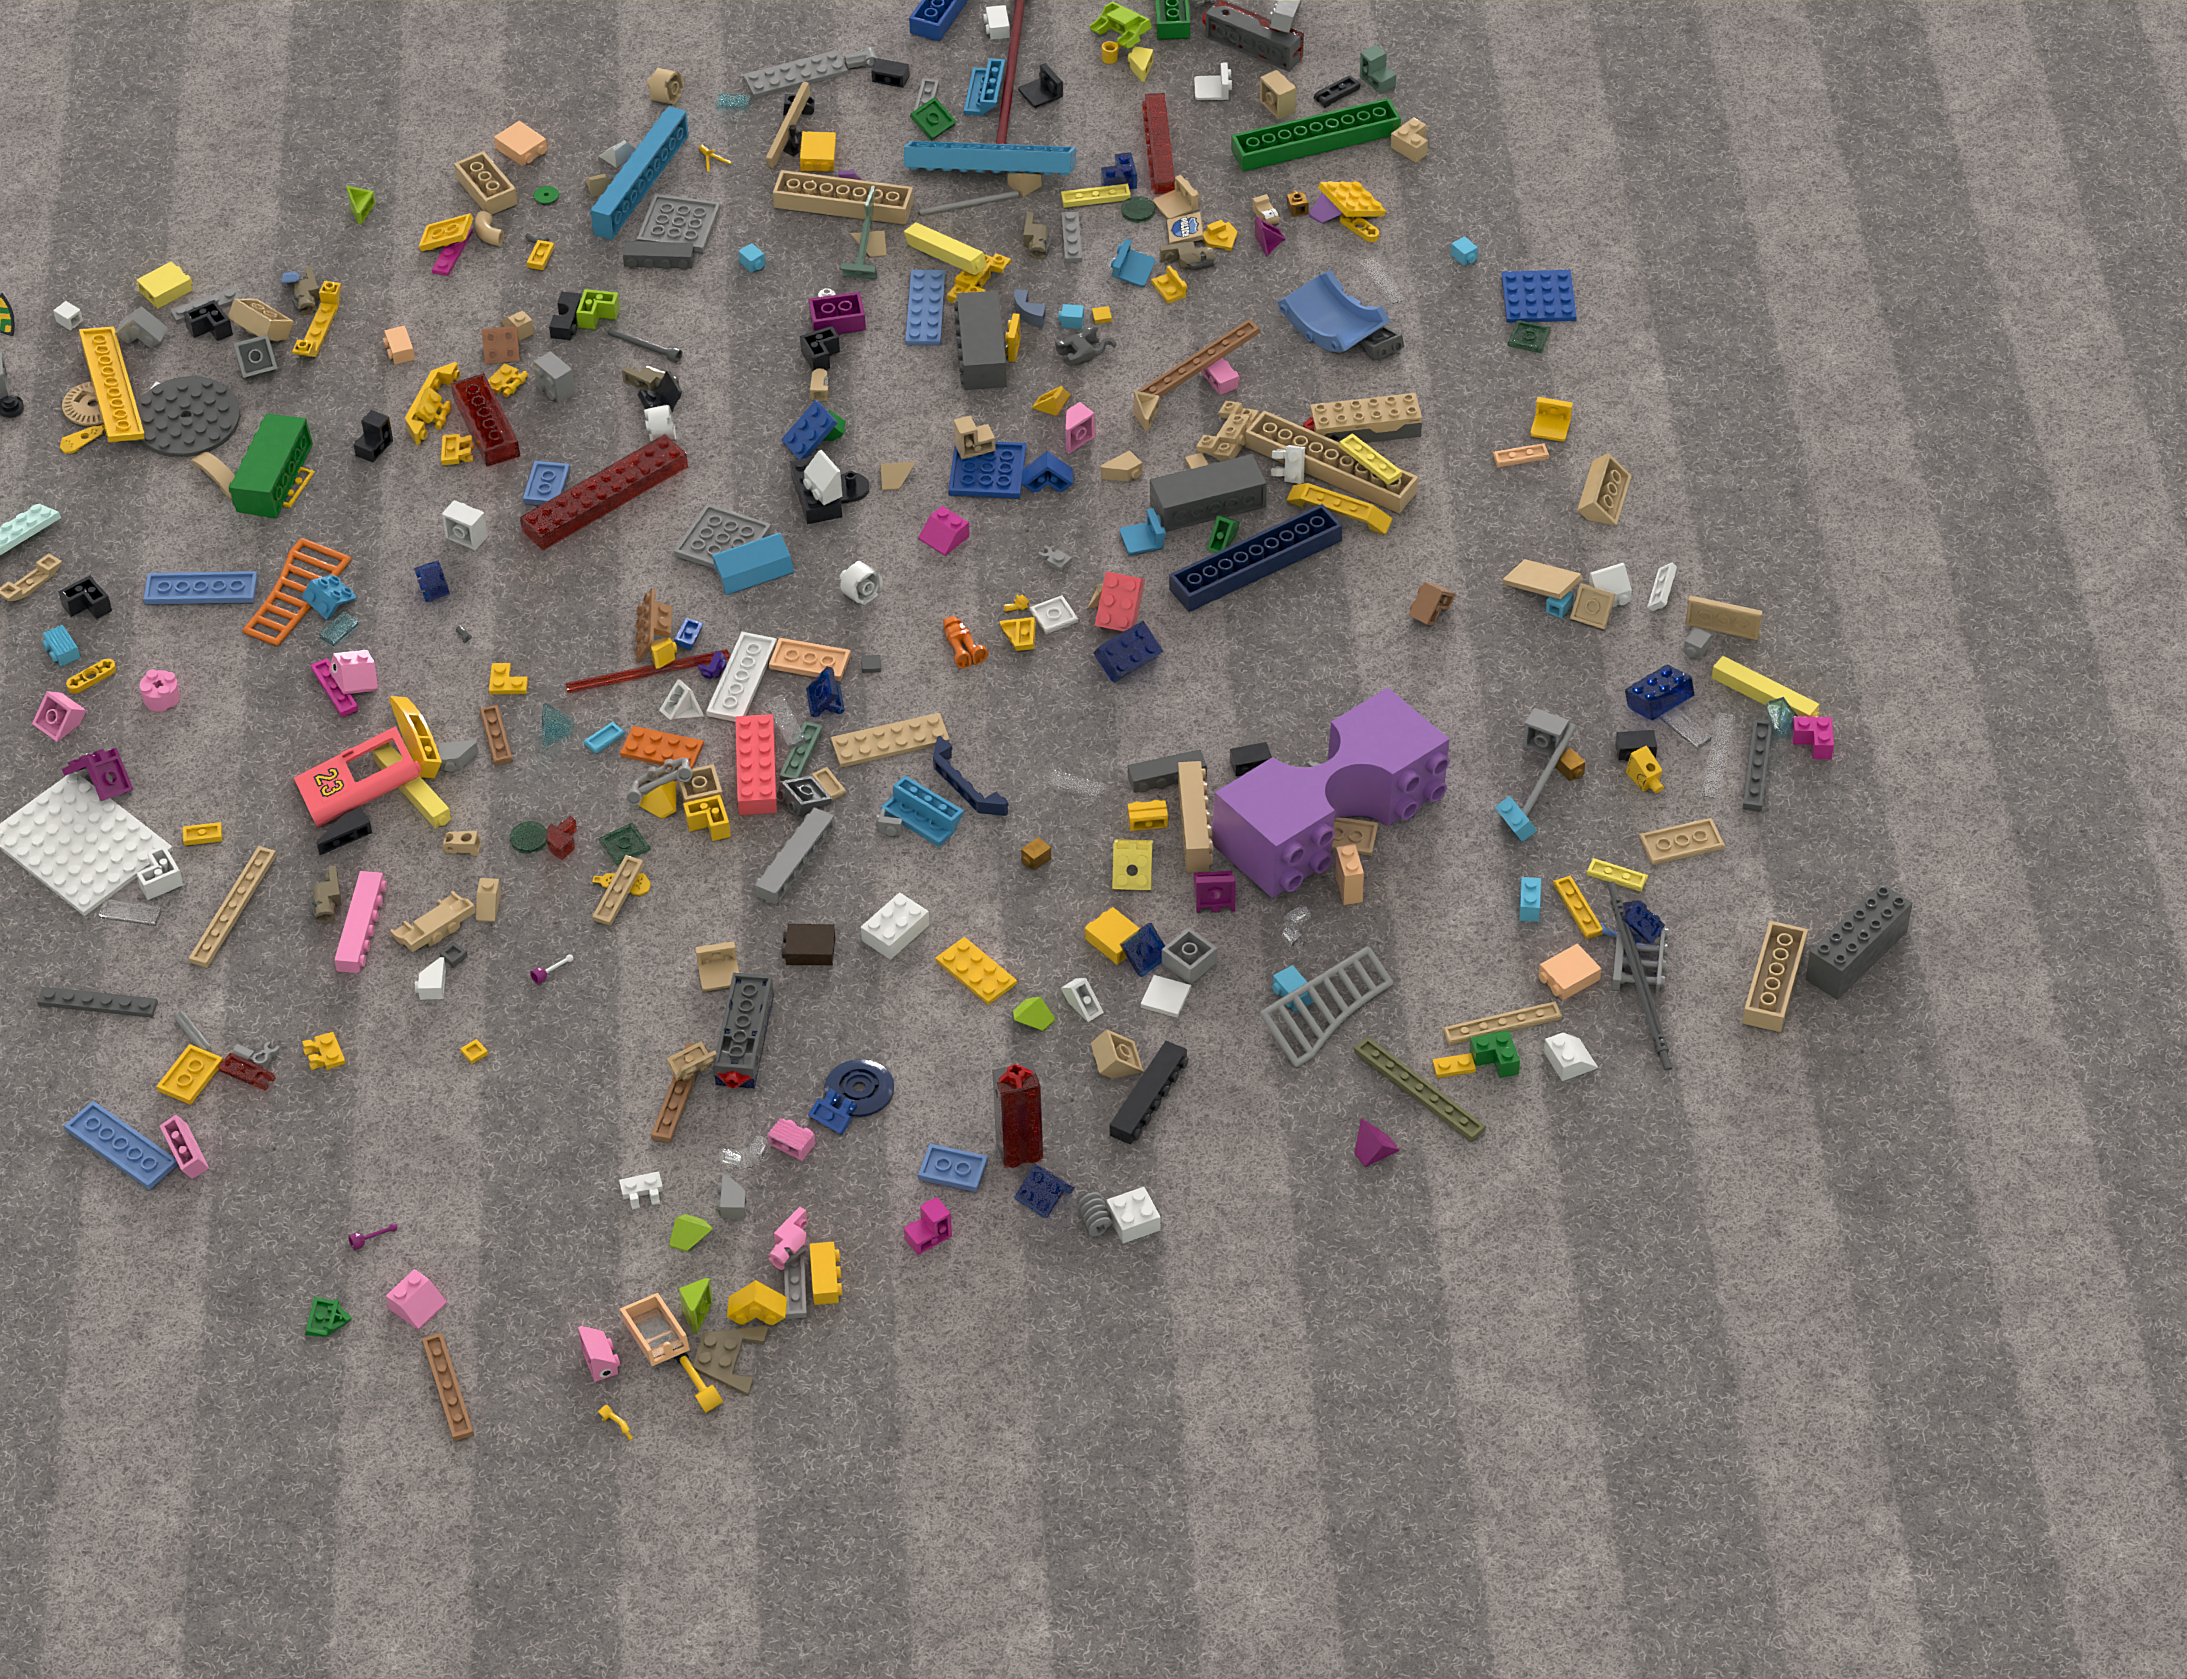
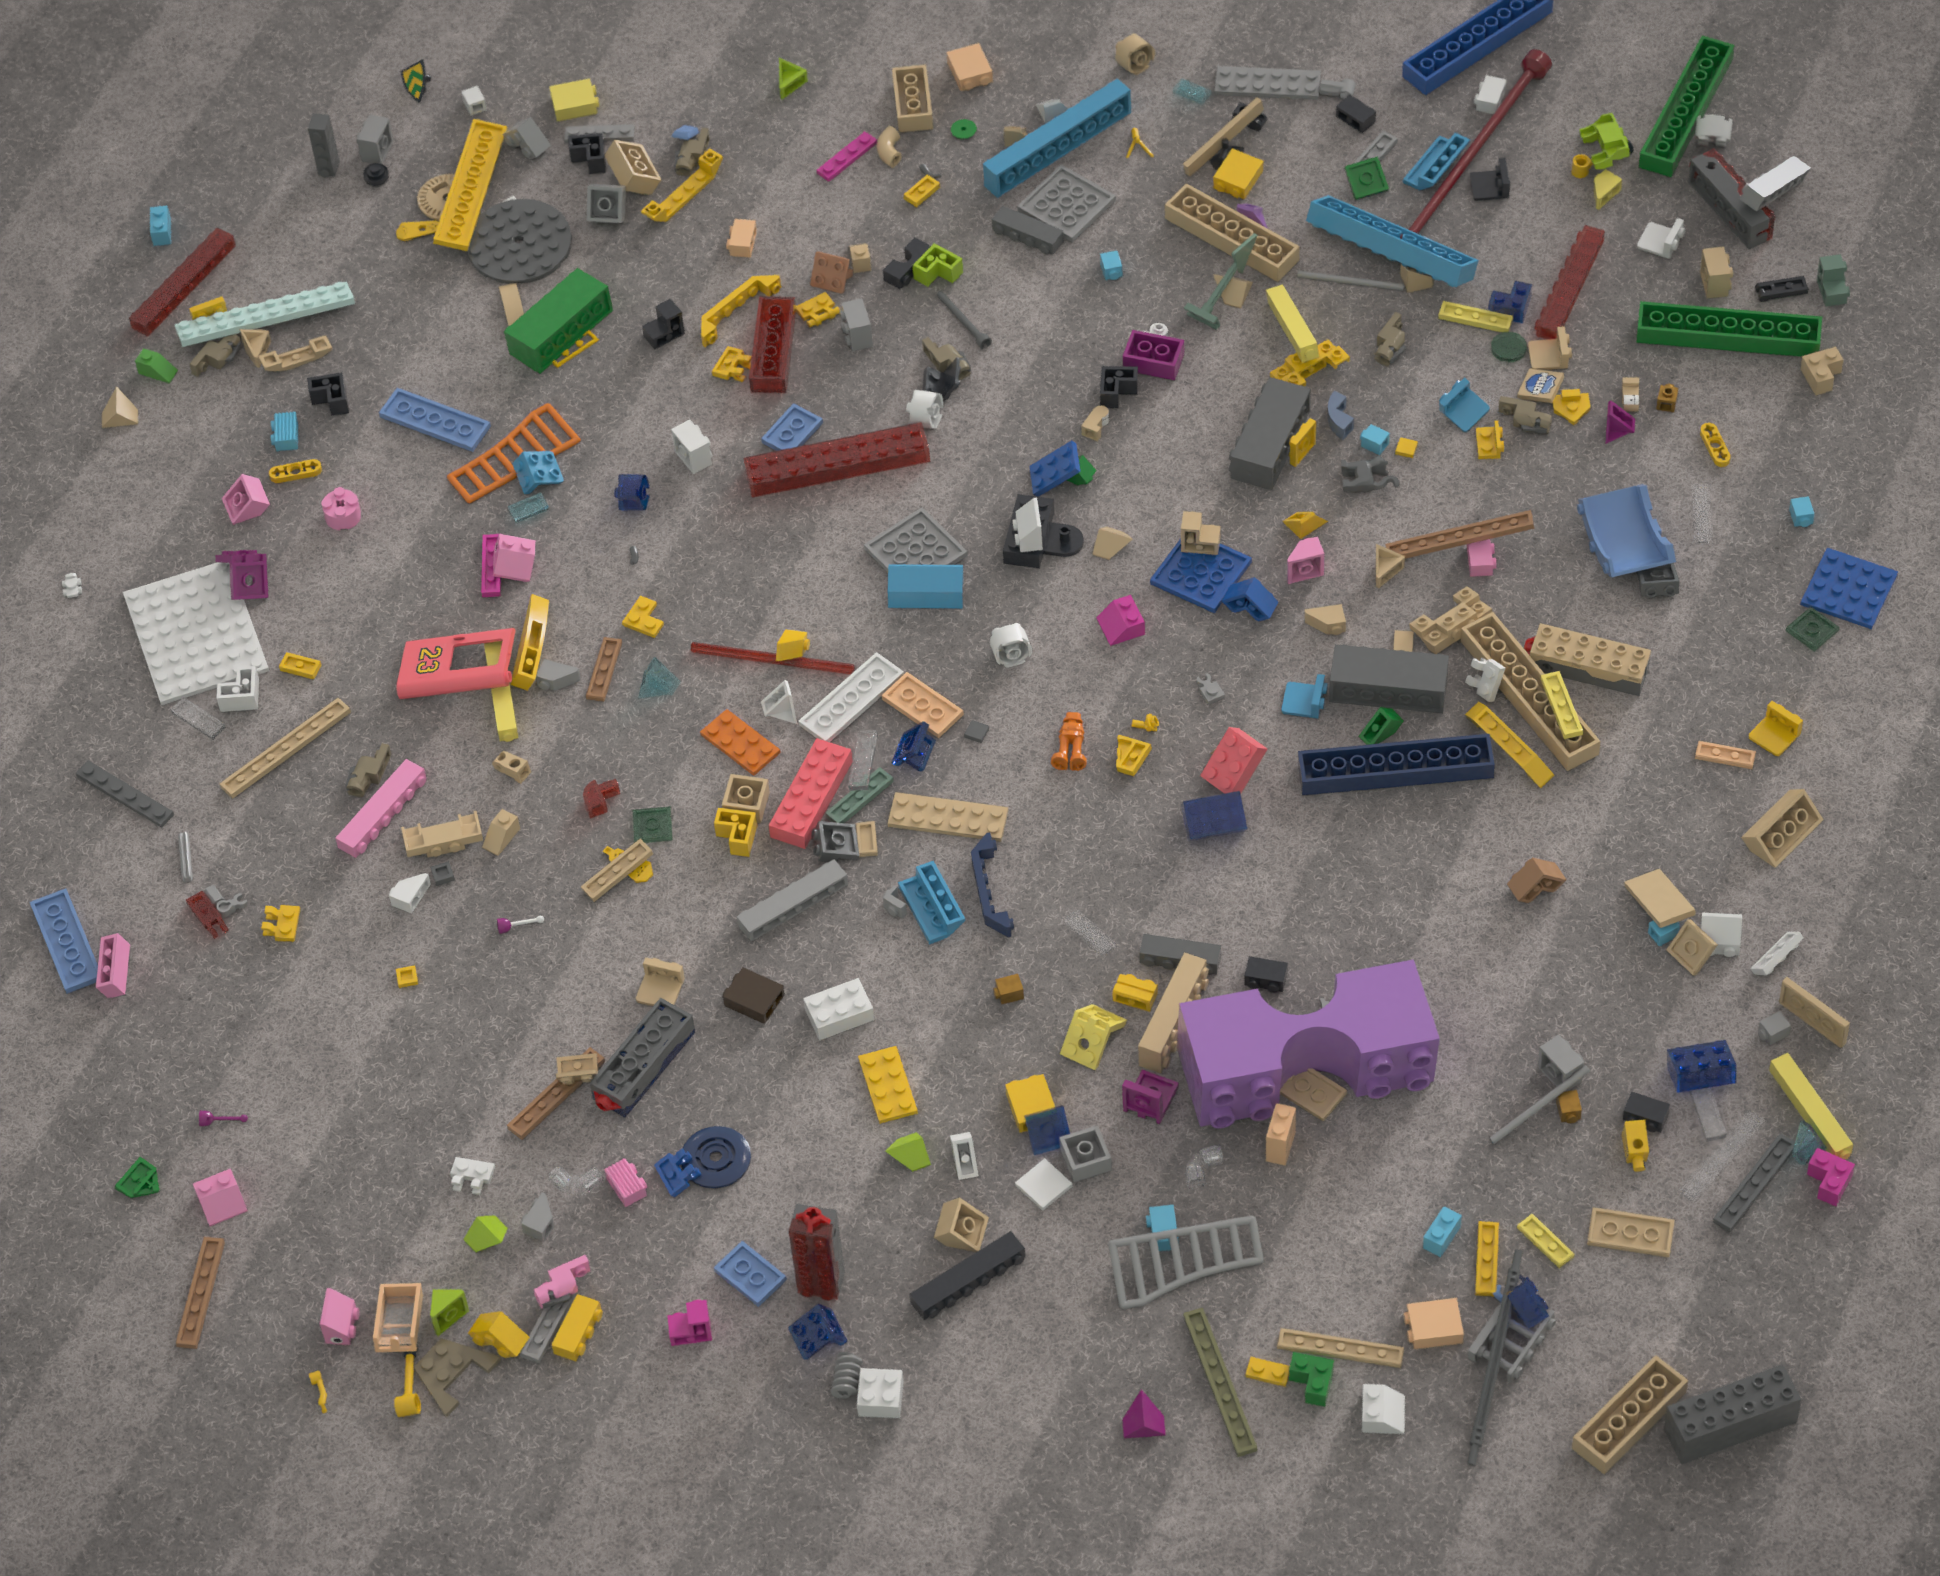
camera: 30 degrees right, 5 degrees up
yellow plate [156,1044,224,1105] -> none
black slope [316,807,372,855] -> none
yellow plate [415,387,452,430] -> none
yellow plate [418,213,474,251] -> none
clear green tile [510,821,548,854] -> none
medium azure tile [584,722,625,754] -> none
light grey bar [626,757,692,806] -> none
medium nougat bracket [634,588,672,663] -> none
yellow slope [638,781,677,818] -> none
plate [674,618,703,650] -> none
dark purple bracket [698,651,727,679] -> none
medium blue plate [906,270,946,345] -> none
white tile [1029,595,1079,635] -> none
light grey plate [1061,212,1082,262] -> none
medium lavender slope [1309,193,1343,224] -> none
yellow plate [1318,181,1386,217] -> none
medium azure brick [1495,796,1538,841] -> none

